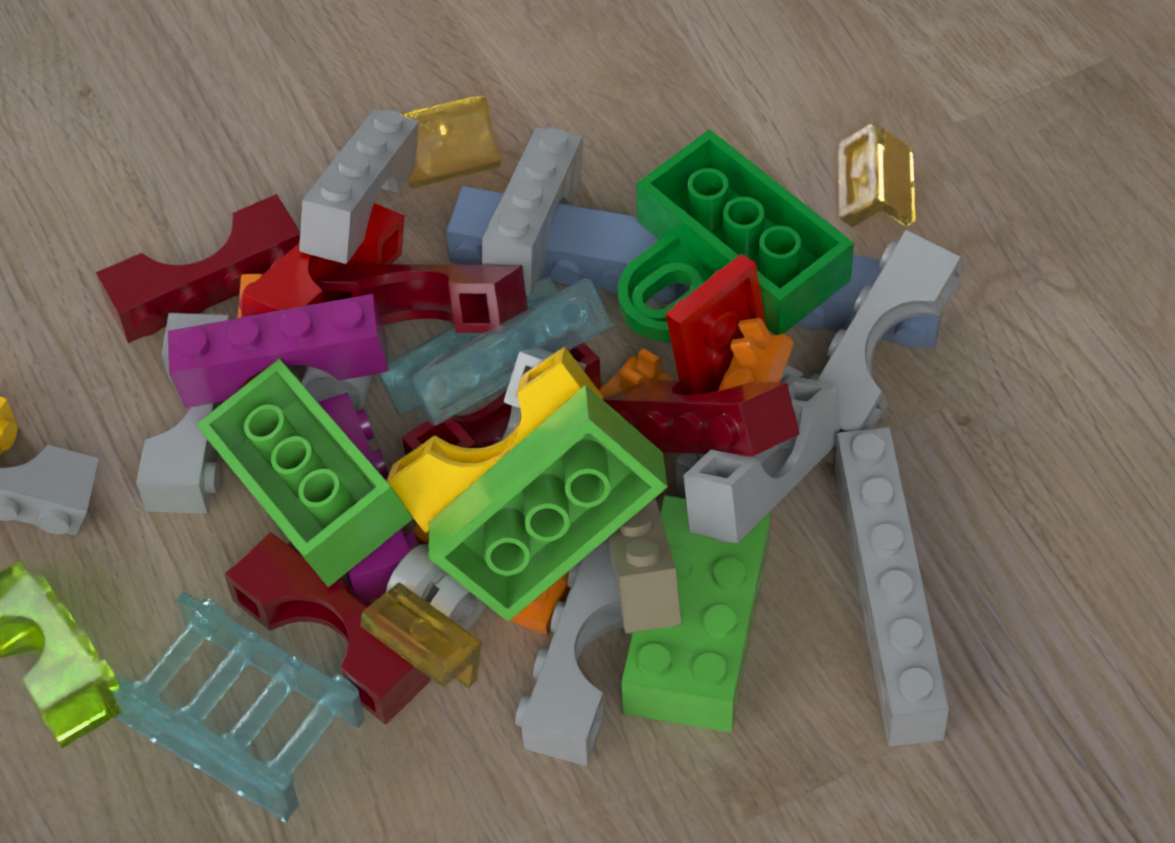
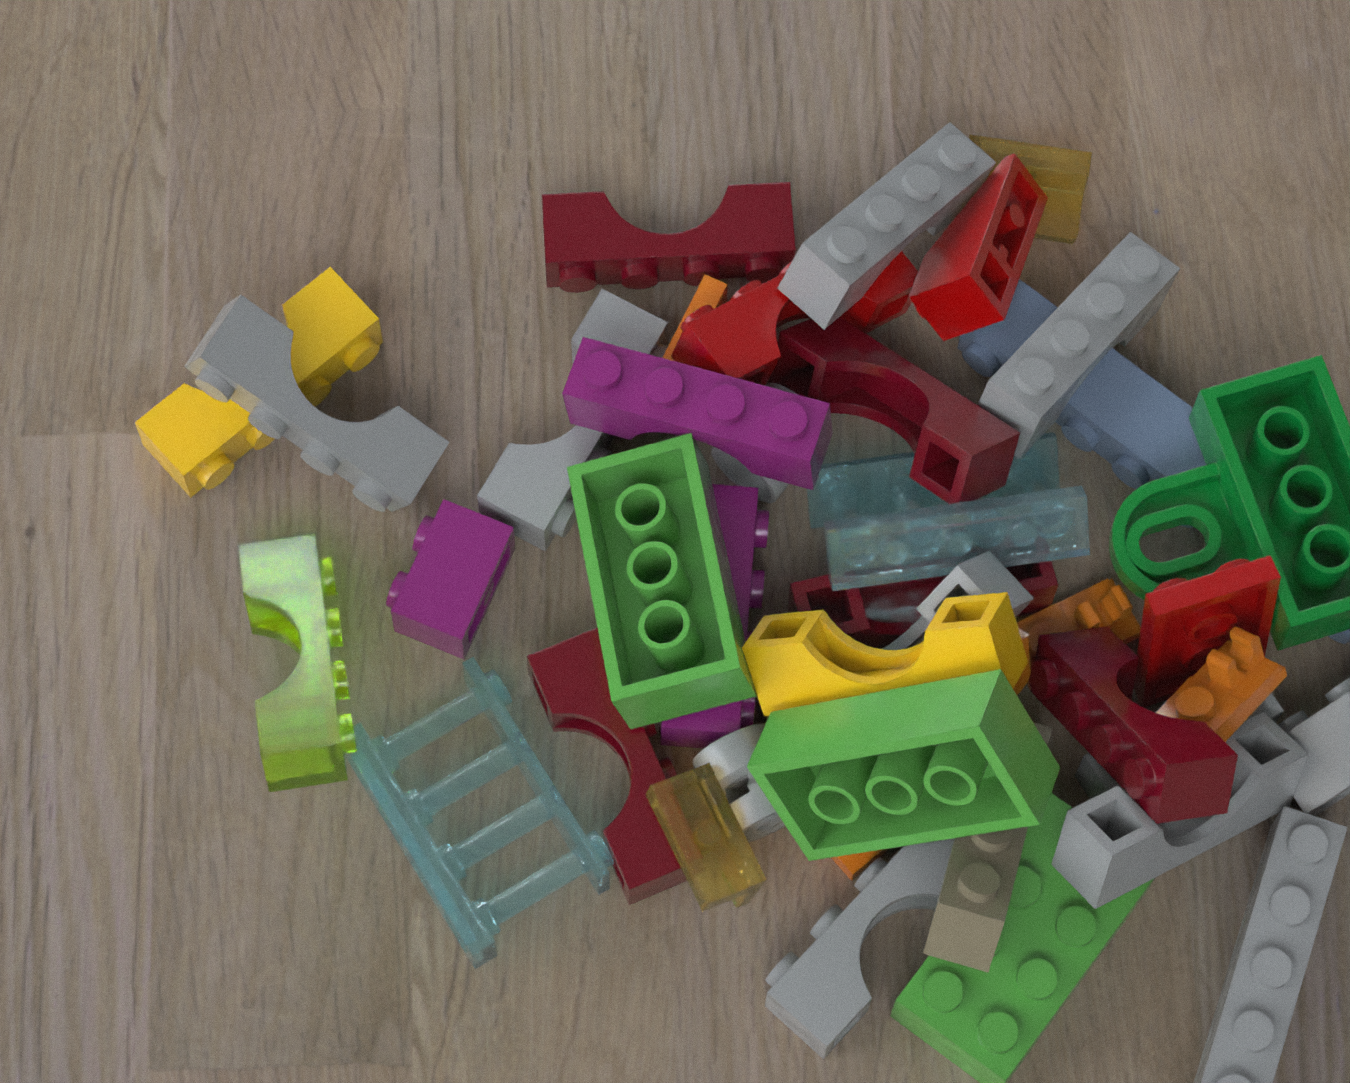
camera: 20 degrees right, 15 degrees up
none -> magenta brick [386,499,516,660]
none -> red slope [909,153,1048,341]

